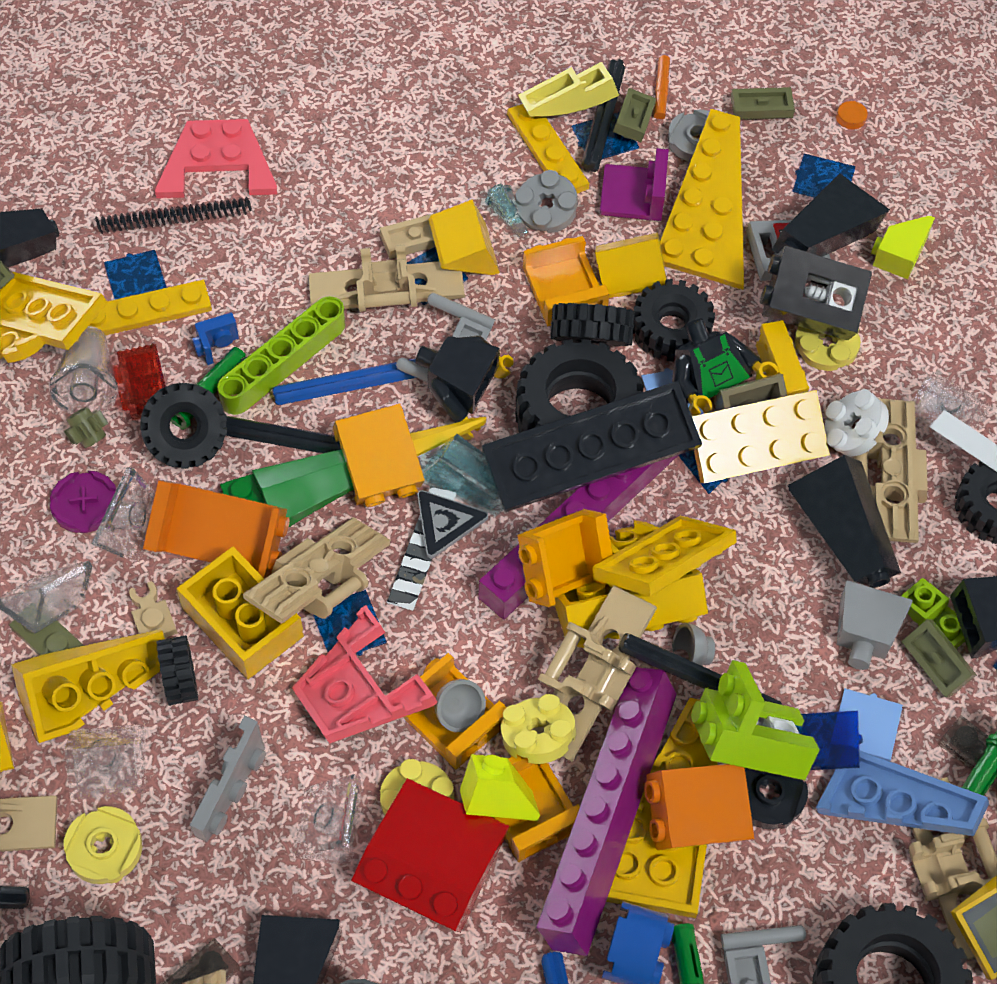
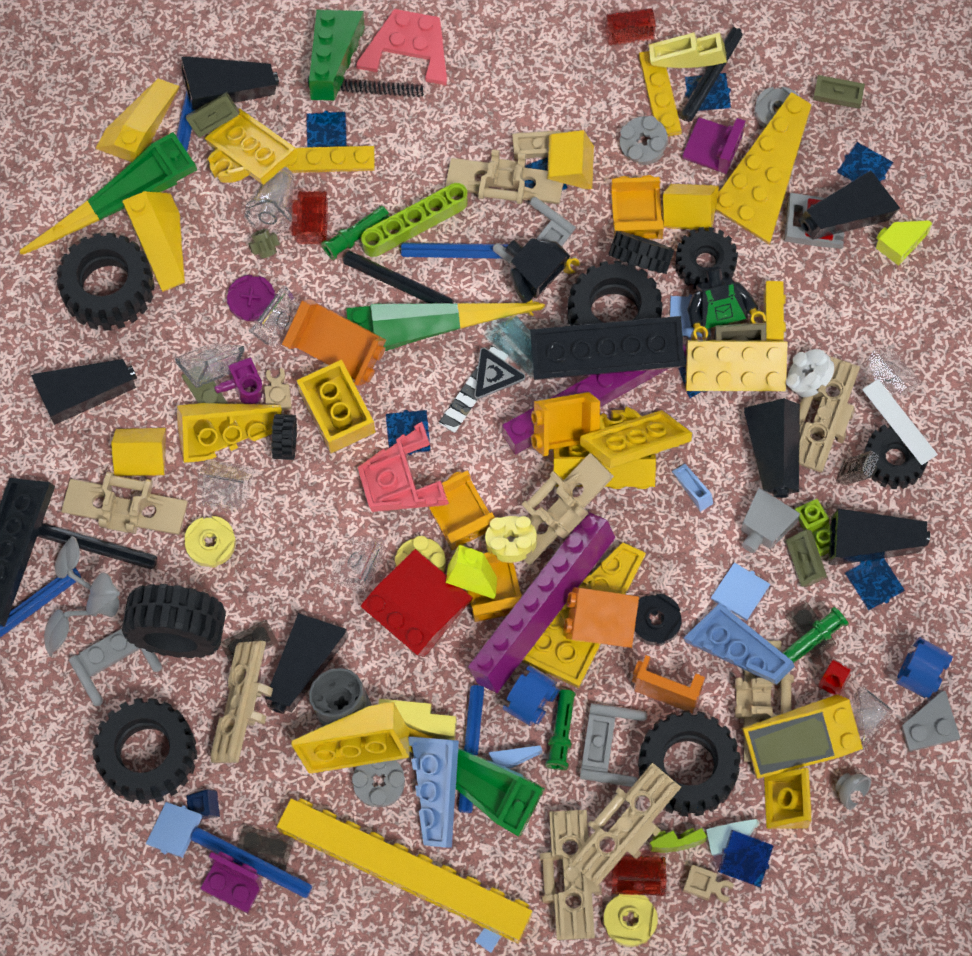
camera: 20 degrees right, 10 degrees up
black tyre [140,383,227,469] -> none
light grey wing [190,715,266,842] -> none
blue bracket [192,312,239,365] -> none
tan piece [243,517,391,624] -> none
light orange panel [332,403,425,508] -> none
light grey piece [434,679,486,732] -> none
clear light blue cone [485,184,529,238] -> none
olive plate [613,88,657,143] -> none
black axle [618,633,782,705] -> none
orange piece [654,55,670,119] -> none
light grey piece [672,623,715,666] -> none
lime brick [691,660,820,780] -> none
black brick [760,246,872,340] -> none
light yellow plate [794,326,861,371] -> none
clear blue piece [795,711,863,770] -> none
orange tile [836,101,868,130] -> none
none -> magenta piece [214,357,263,404]
none -> green wedge [309,10,365,101]
none -> clear red brick [605,8,656,46]
none -> orange panel [632,655,705,714]
none -> light blue piece [672,464,713,512]
none -> clear smoke plate [836,451,879,485]

